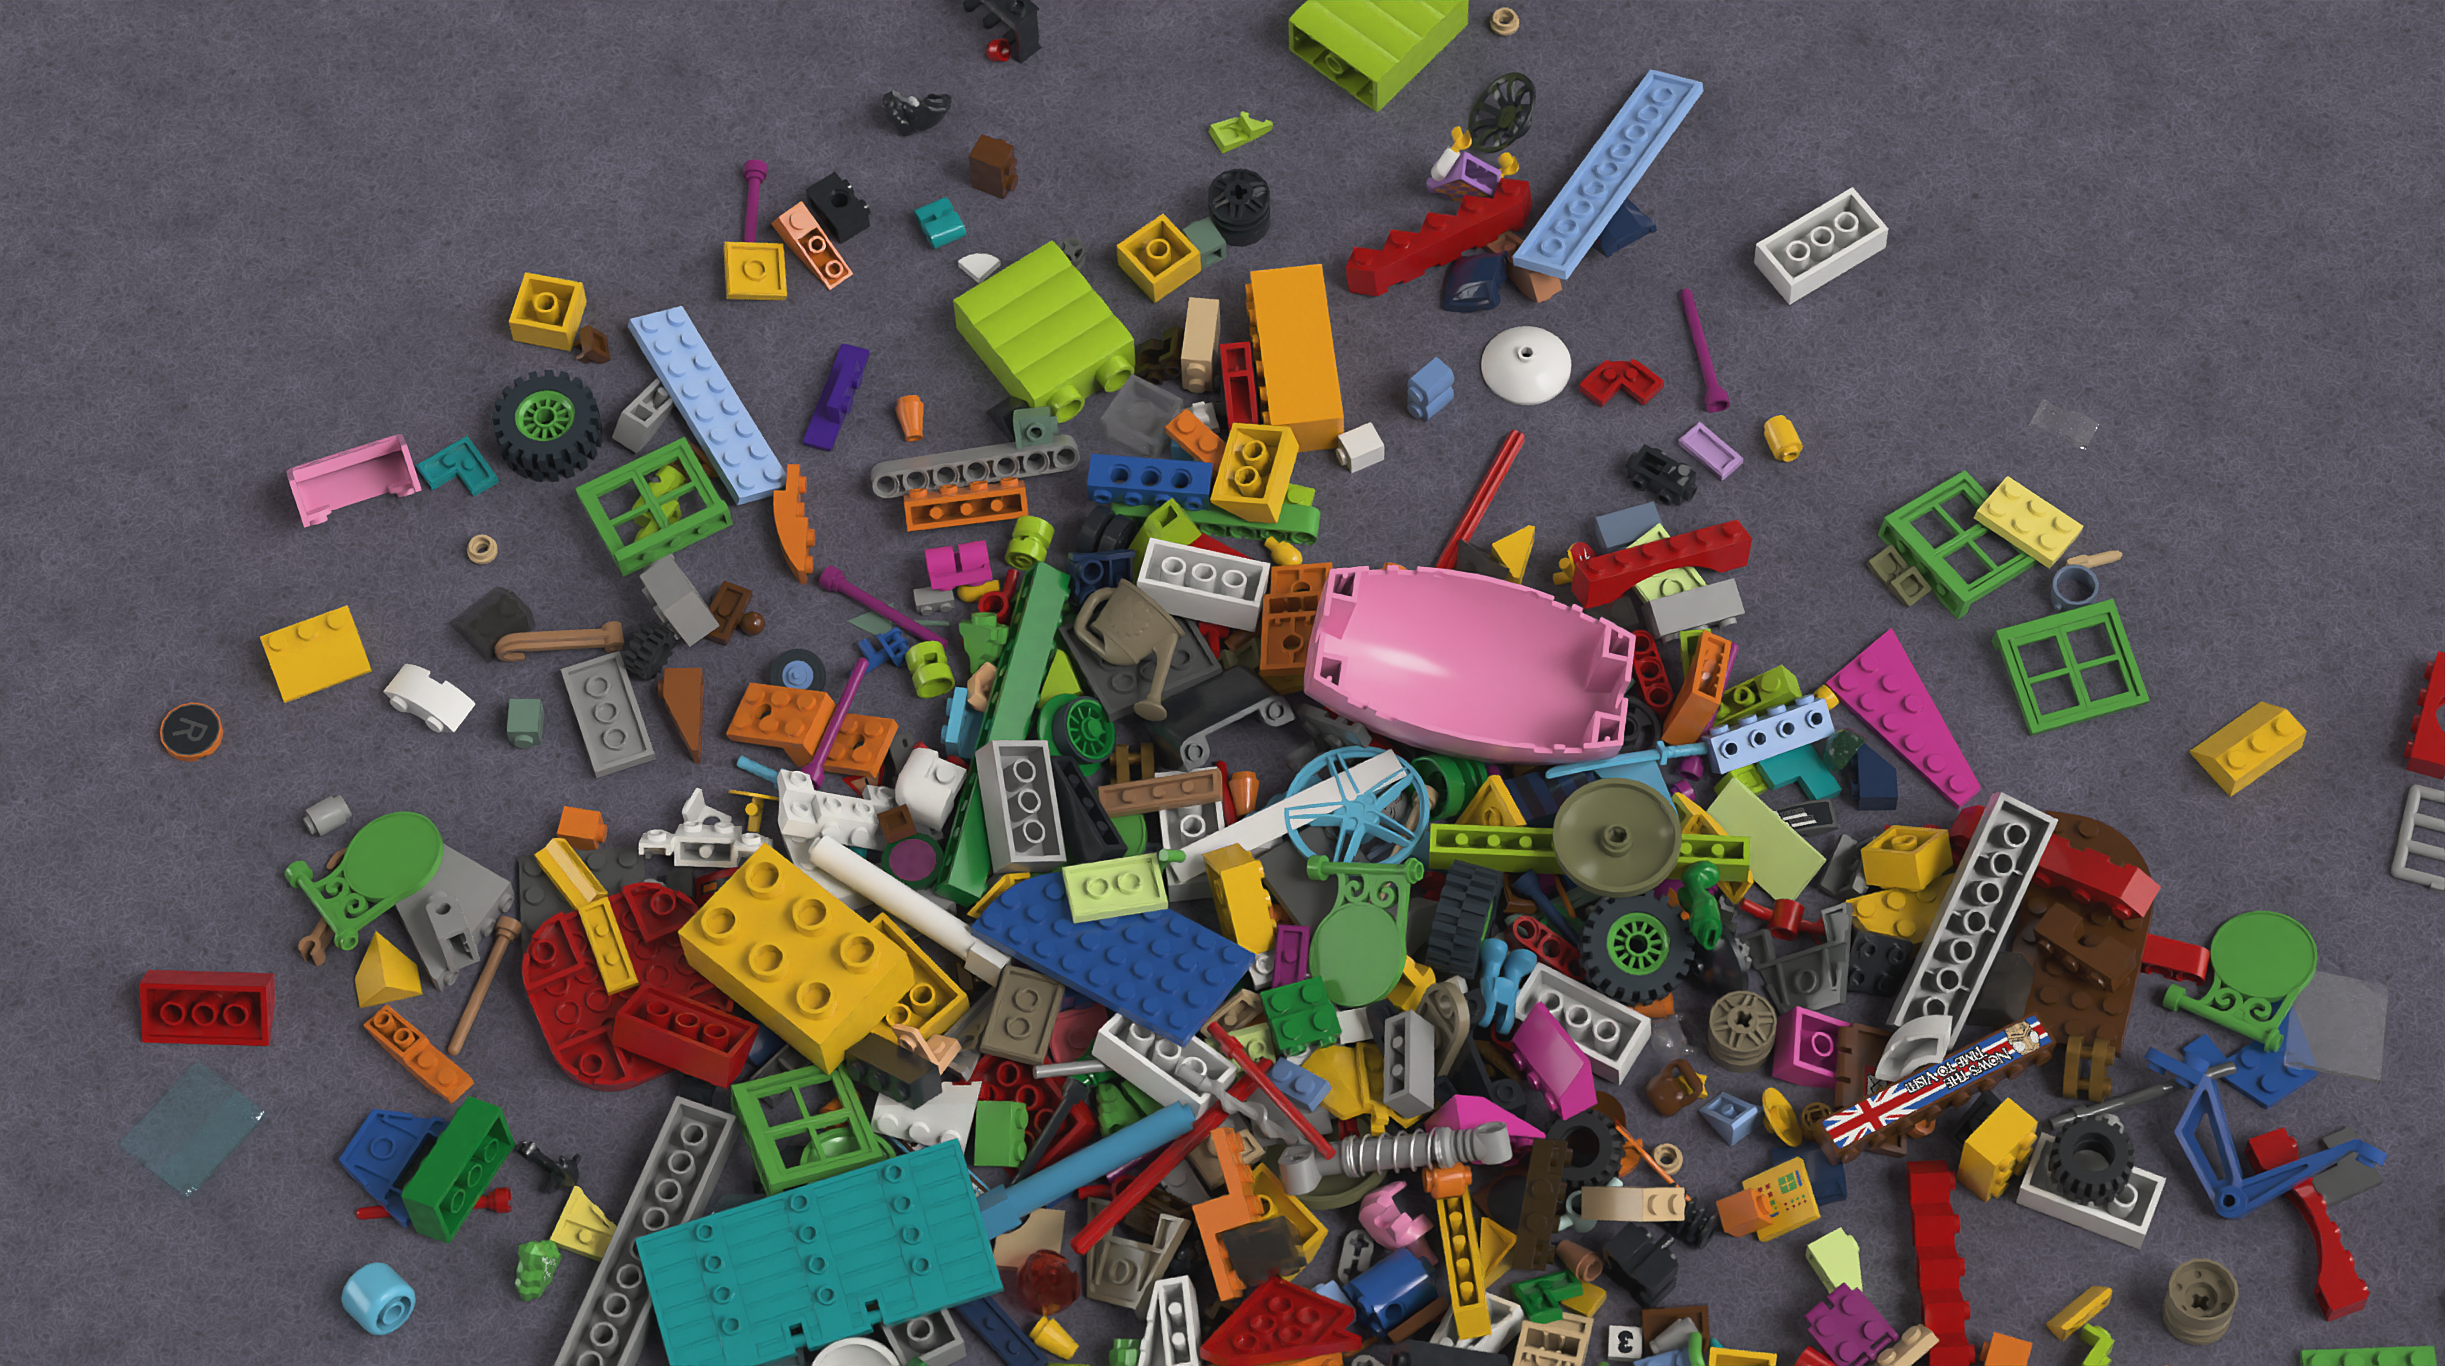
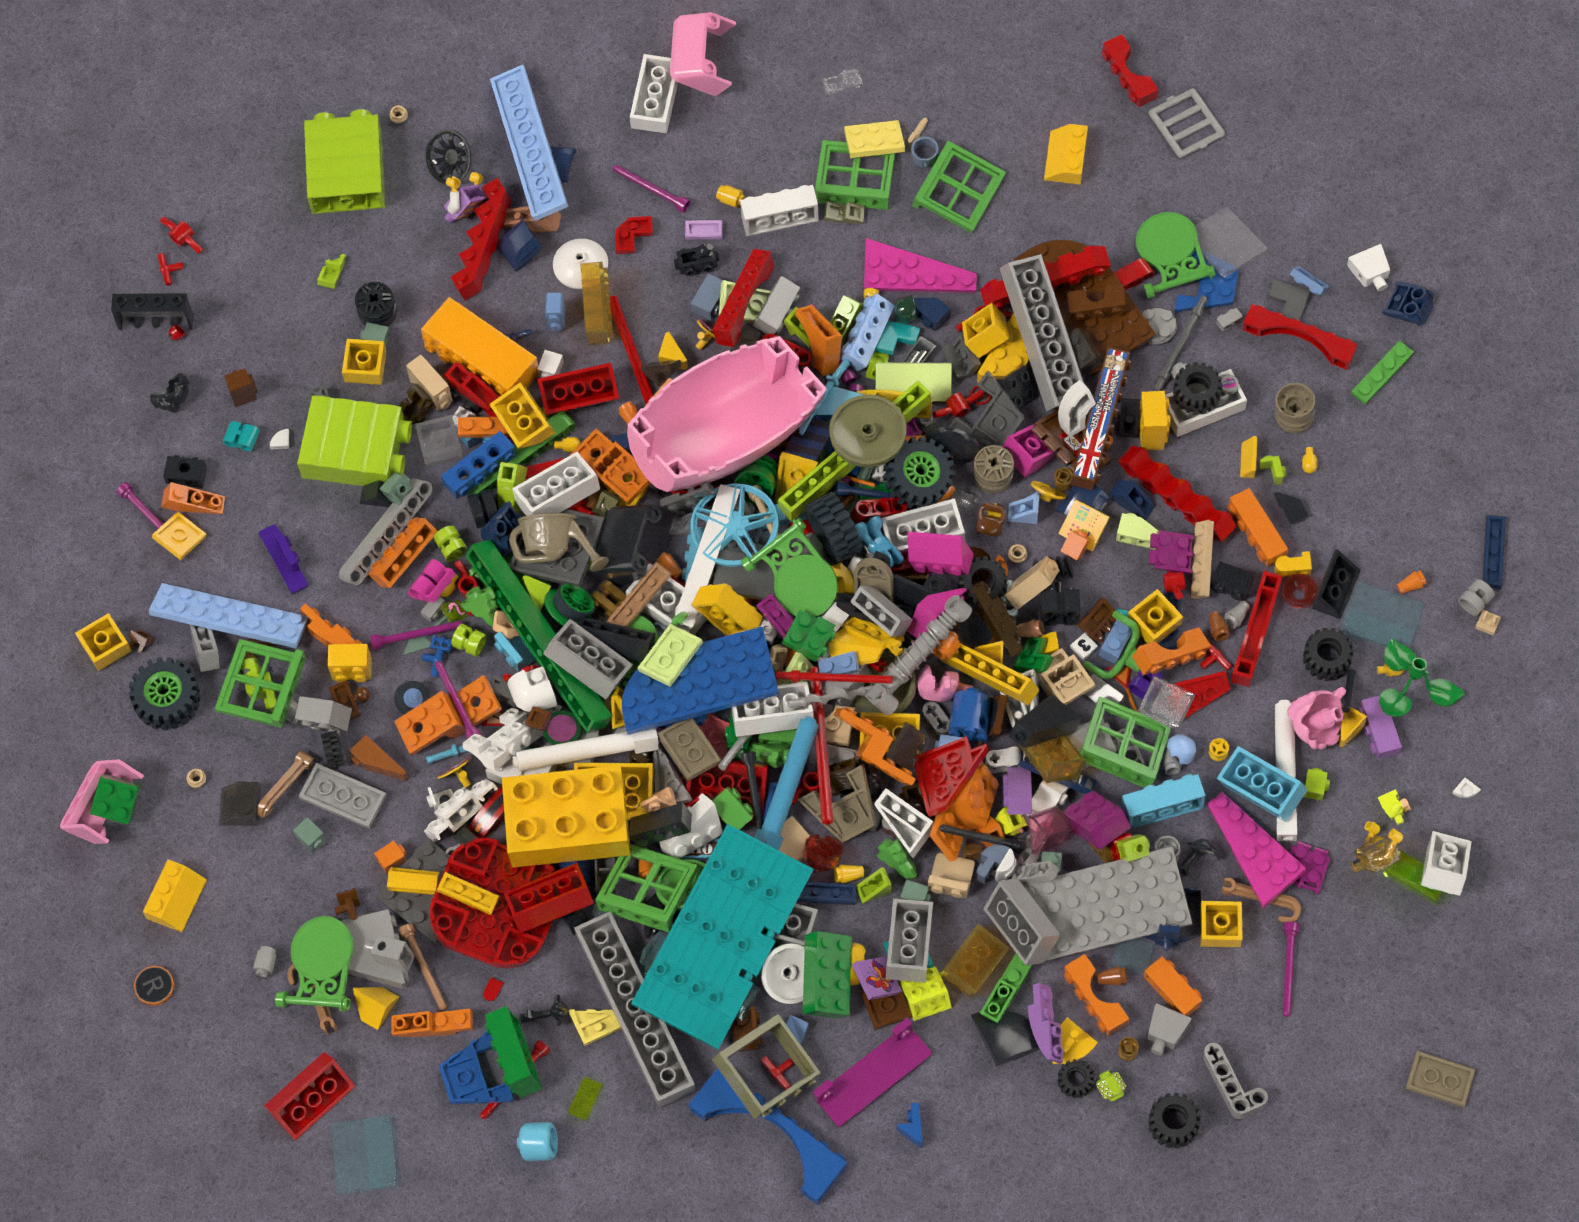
camera: 45 degrees left, 5 degrees up
white brick [383,664,475,733] -> none
teal tile [416,436,499,497] -> none
bright green rock [515,1240,562,1302] -> none
orange cone [894,395,924,442] -> none
orange piece [1612,1118,1691,1202] -> none
light grey cone [1650,1317,1699,1355] -> none
green piece [1677,860,1722,950] -> none
pearl gold brick [2063,1035,2115,1103] -> none
blue piece [2144,1047,2388,1221] -> none
none -> green brick [90,774,142,825]
none -> yellow brick [328,644,372,683]
none -> reddish brown arm [334,887,361,920]
none -> clear neon green tile [441,600,467,623]
none -> red piece [483,978,503,1001]
none -> dark blue bar [504,329,533,344]
none -> red slope [537,363,620,415]
none -> clear neon green tile [568,1077,603,1121]
none -> clear yellow brick [580,261,614,346]
none -> bright pink windscreen [670,12,736,96]
none -> white brick [740,185,819,236]
none -> dark blue slope [1109,480,1155,520]
none -> light grey piece [1142,308,1177,345]
none -> light grey piece [1216,308,1243,332]
none -> light grey tile [1221,374,1239,394]
none -> medium blue plate [1290,266,1330,295]

